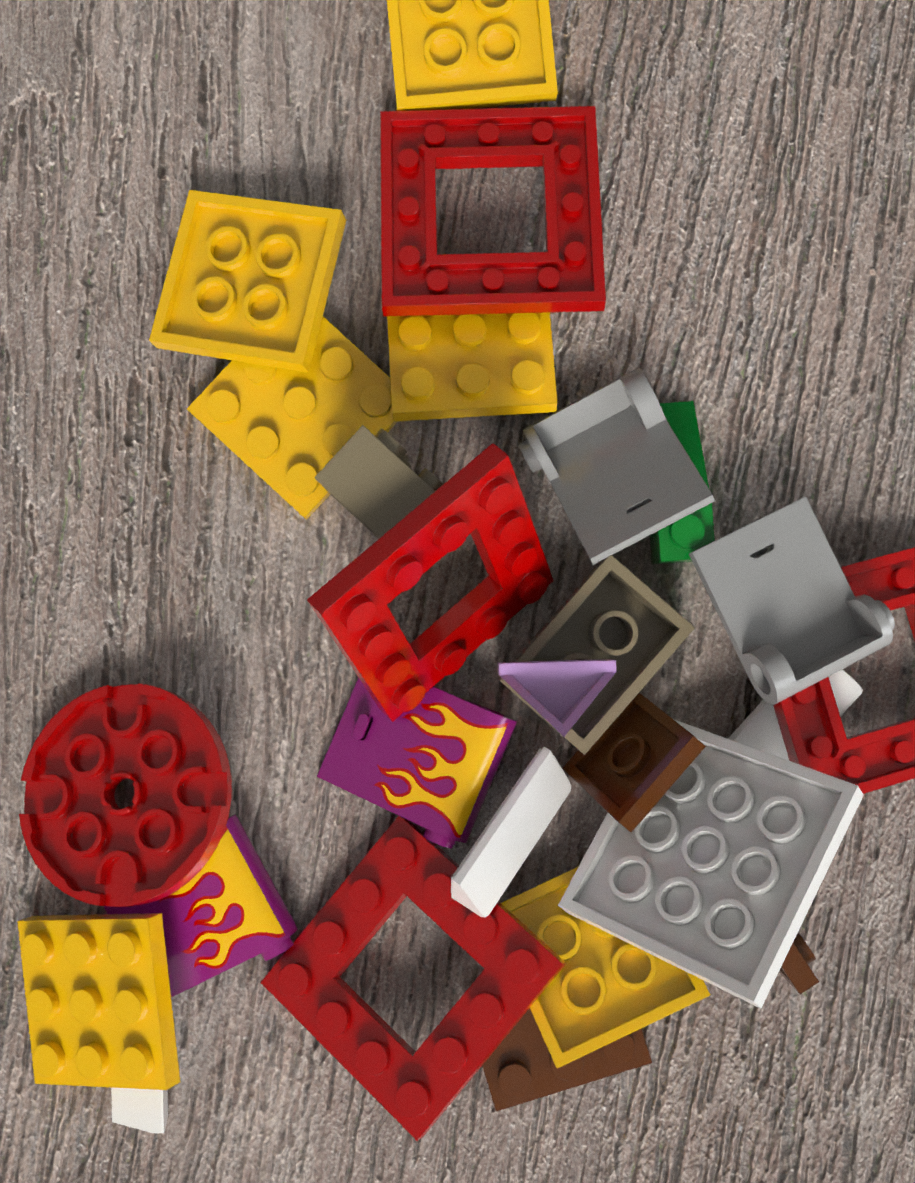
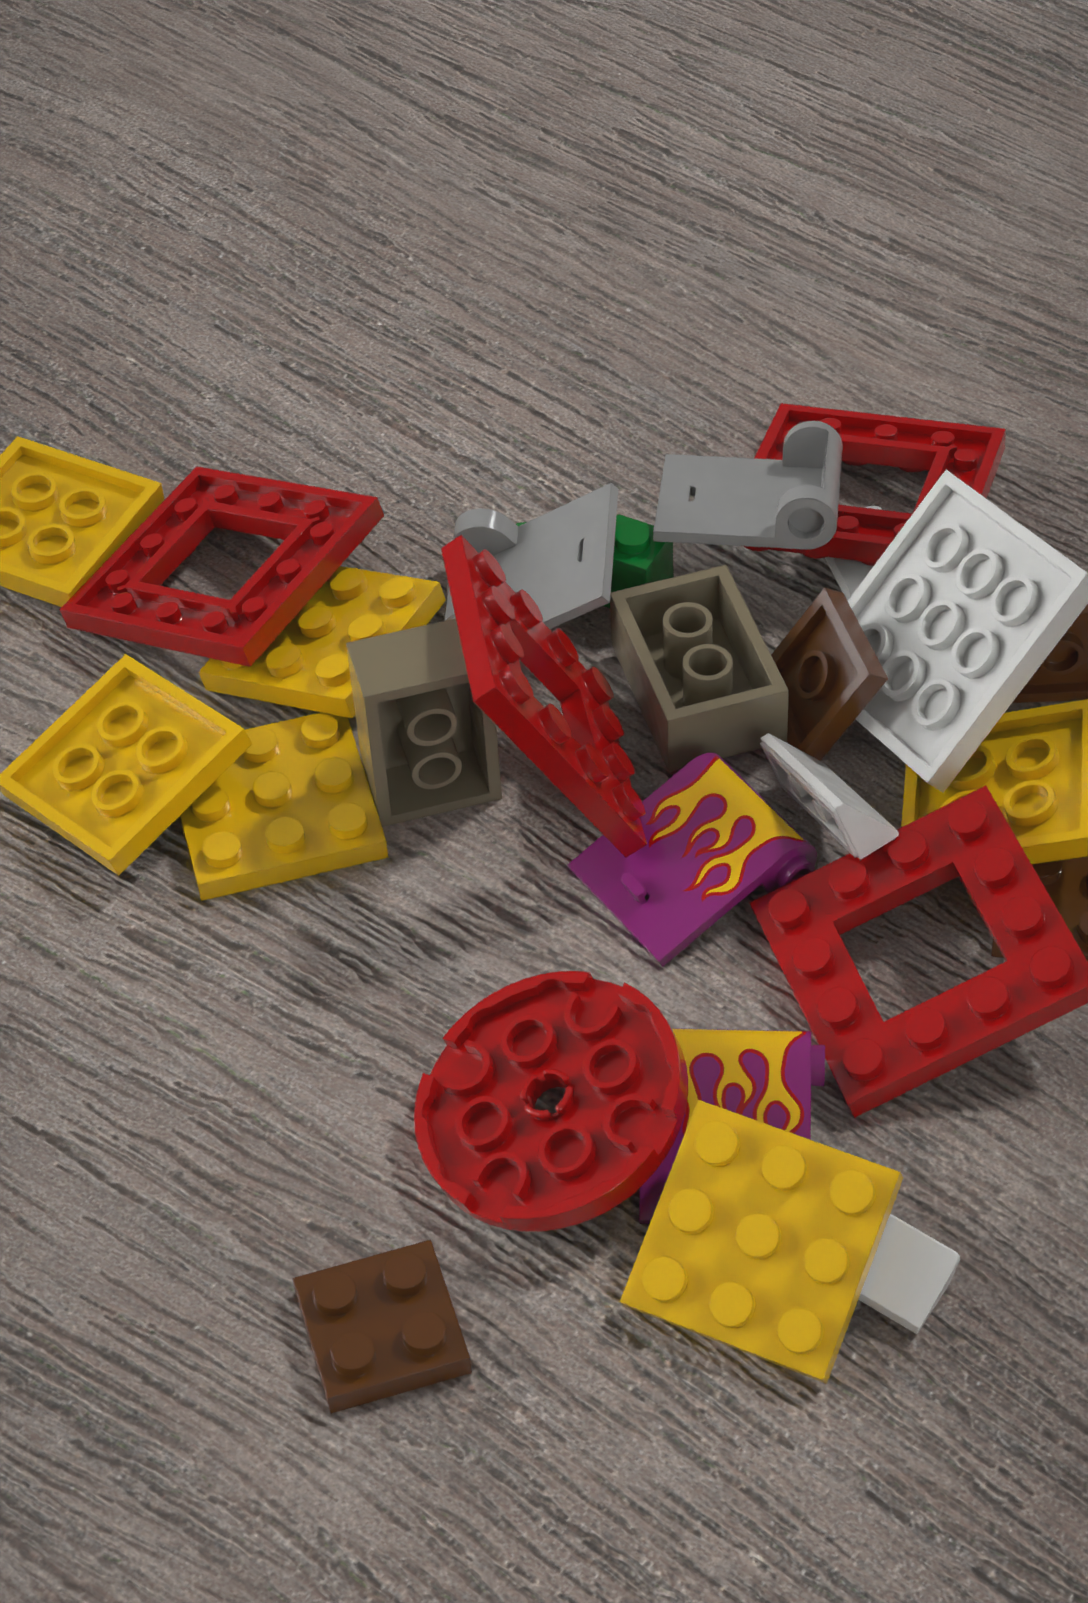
camera: 60 degrees left, 40 degrees down
lavender slope [497,659,616,737] -> none

